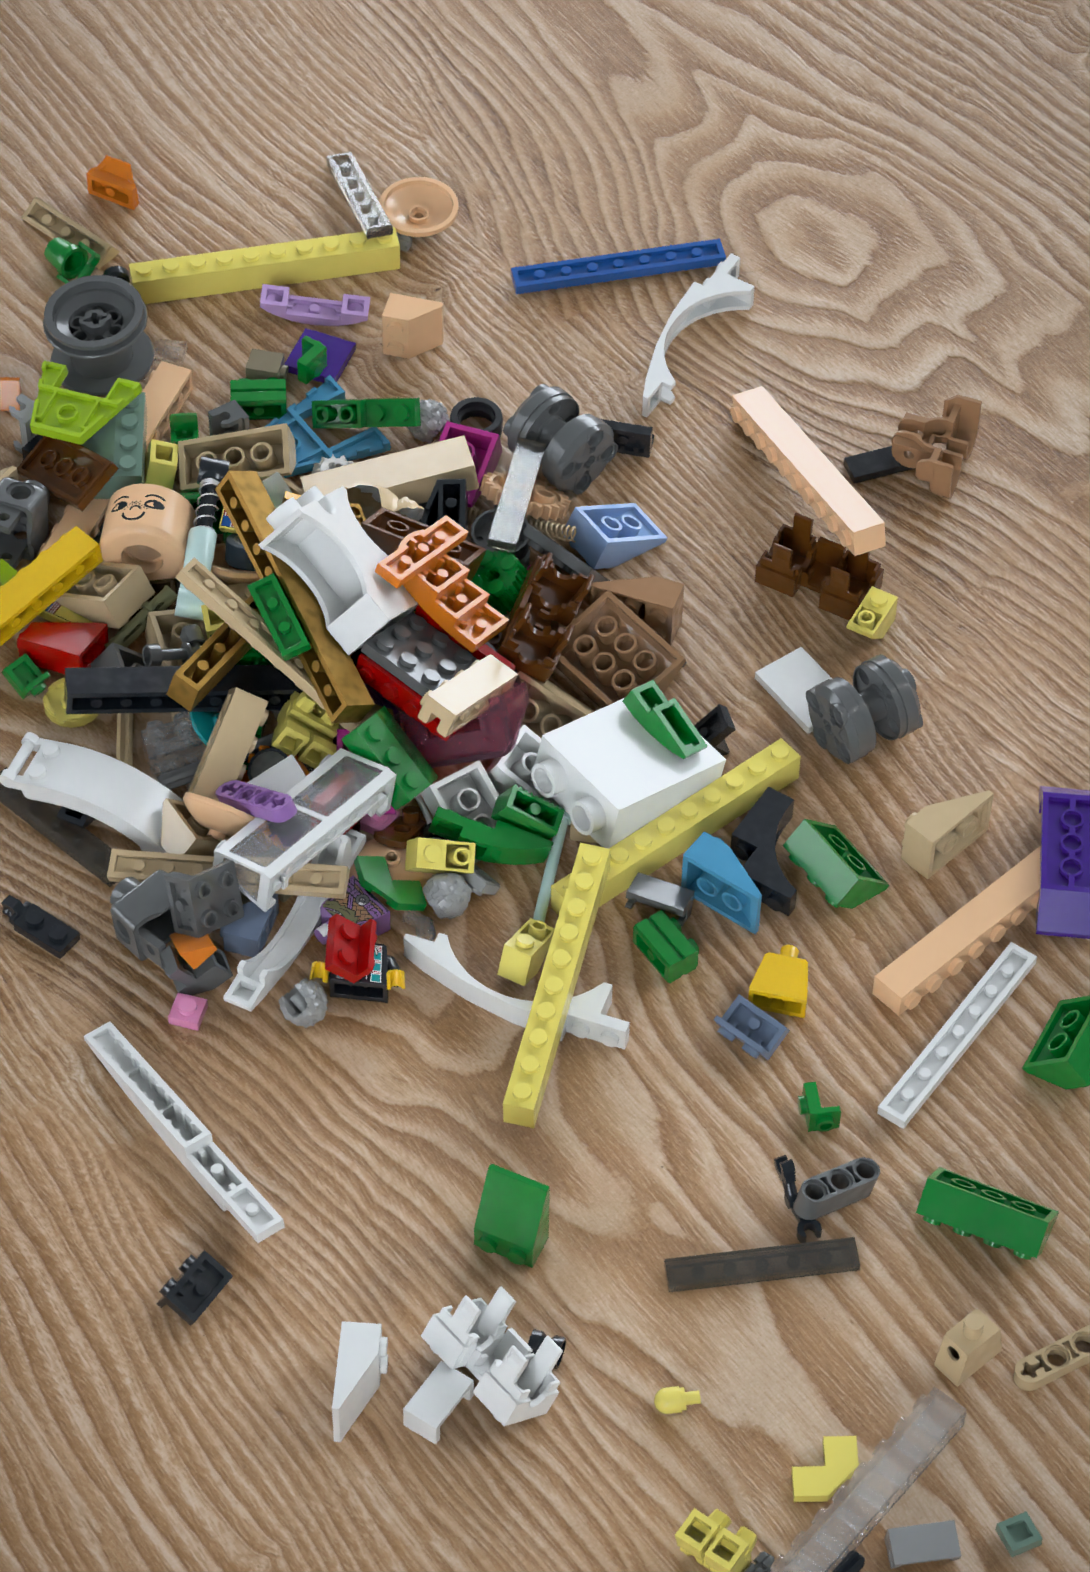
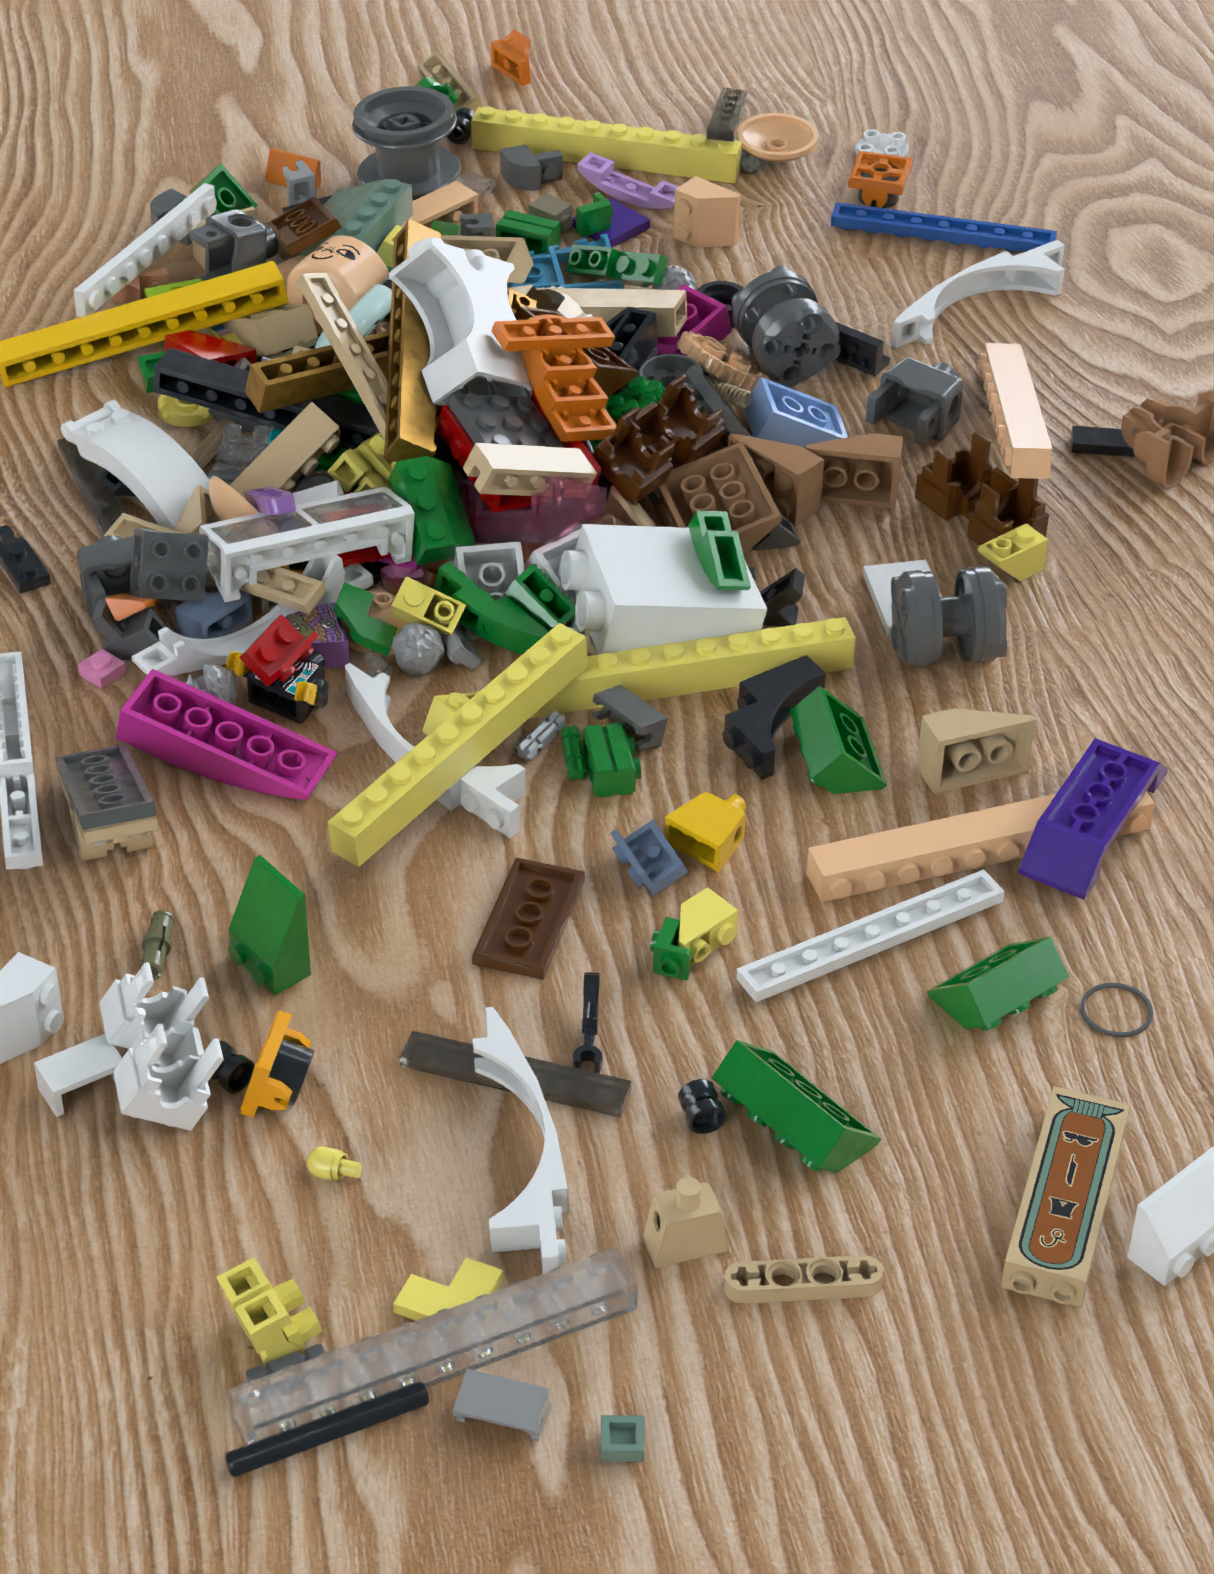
camera: 25 degrees right, 10 degrees down
lime wing [30,360,142,445] -> none
green plate [247,573,311,661] -> none
clear smoke tile [487,438,546,552] -> none
dark azure slope [681,831,762,934] -> none
dark grey beam [794,1157,880,1220] -> none
none -> dark grey piece [55,744,159,862]
none -> dark pink slope [116,669,338,800]
none -> olive pin [139,910,175,980]
none -> light orange piece [240,1010,315,1118]
none -> reddish brown tile [472,858,585,980]
none -> white slope [473,1007,569,1282]
none -> dark grey brick [500,144,563,191]
none -> light grey axle [517,711,566,761]
none -> green axle [561,725,587,781]
none -> black wheel [678,1079,726,1134]
none -> light yellow slope [679,887,738,966]
none -> medium nougat slope [806,433,903,509]
none -> orange piece [848,151,913,208]
none -> white dish [855,129,909,157]
none -> dark grey piece [866,357,963,445]

